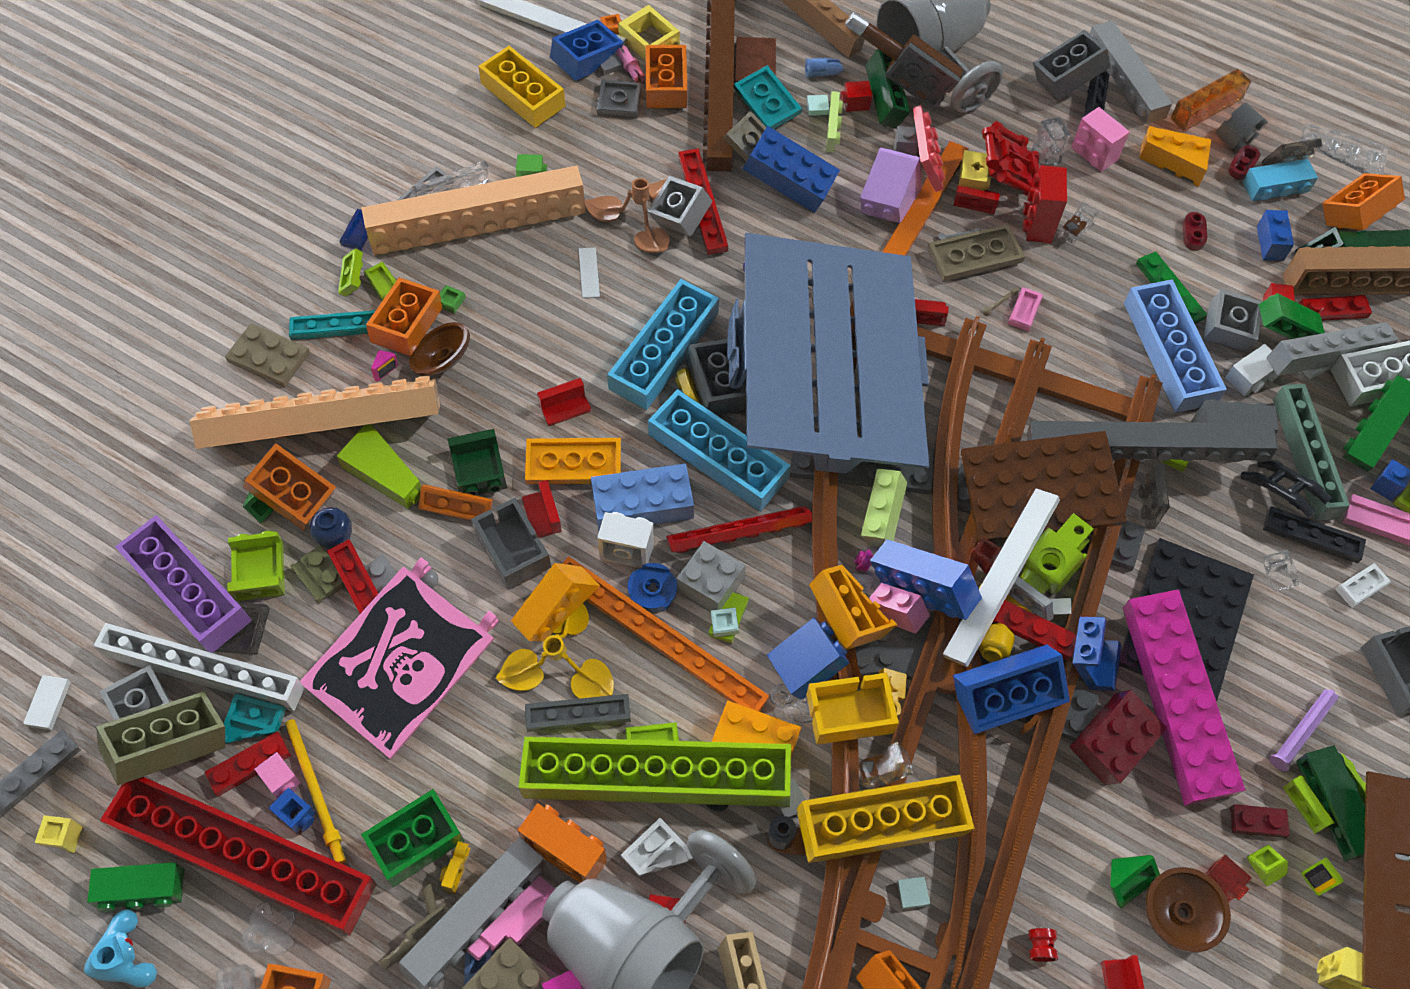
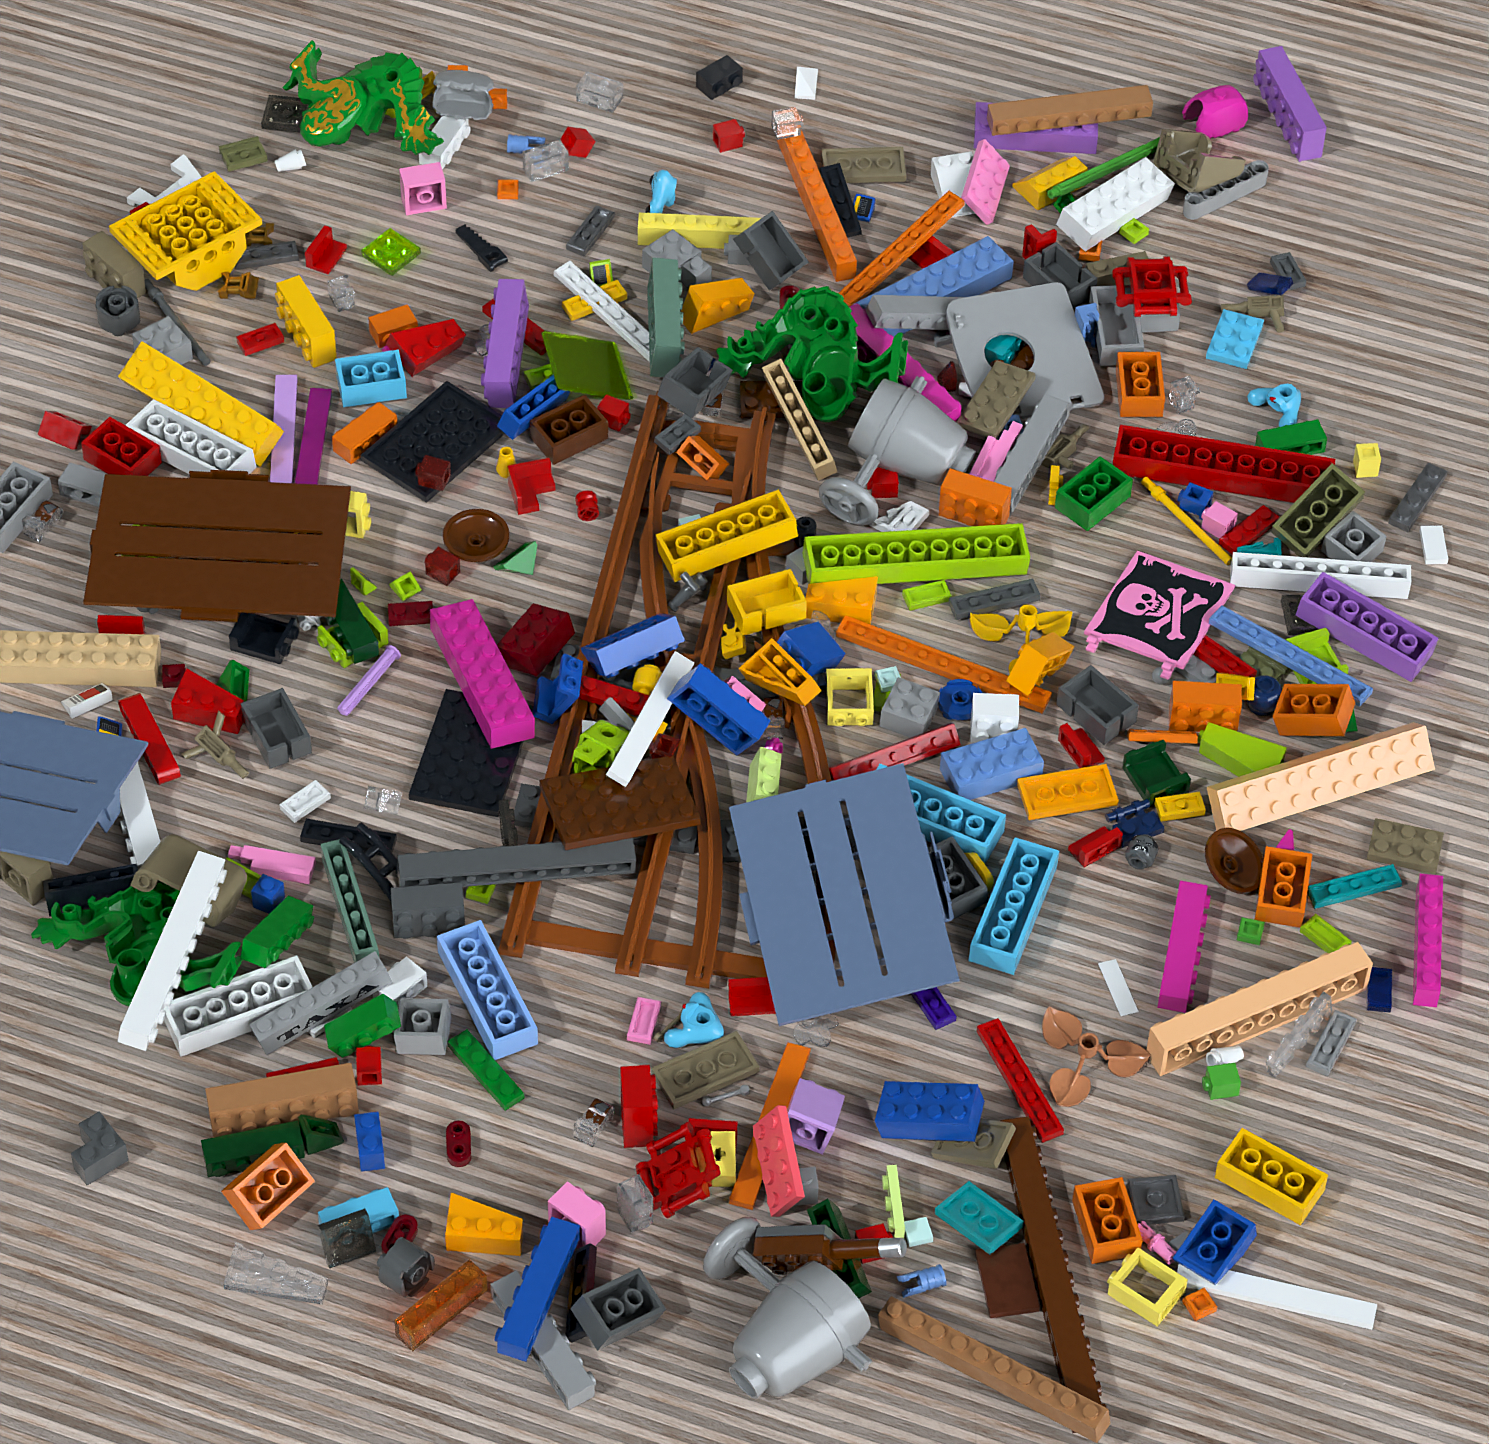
camera: 170 degrees right, 10 degrees down
lime plate [338,248,363,297] -> none
light grey brick [647,176,712,237] -> none
clear leg [858,742,913,788] -> none
none -> blue brick [494,1216,580,1362]
none -> medium azure head [664,992,724,1048]
none -> dark grey piece [667,571,708,612]
none -> light yellow window [826,668,874,726]
none -> dark blue plate [1105,799,1164,848]
none -> dark grey head [1125,834,1159,870]
none -> yellow plate [1154,792,1206,822]
none -> dark pink brick [1157,881,1211,1013]
none -> orange brick [1169,681,1242,732]
none -> medium blue tile [1209,606,1373,707]
none -> yellow tile [1216,673,1255,700]
none -> dark pink brick [1413,873,1443,1008]

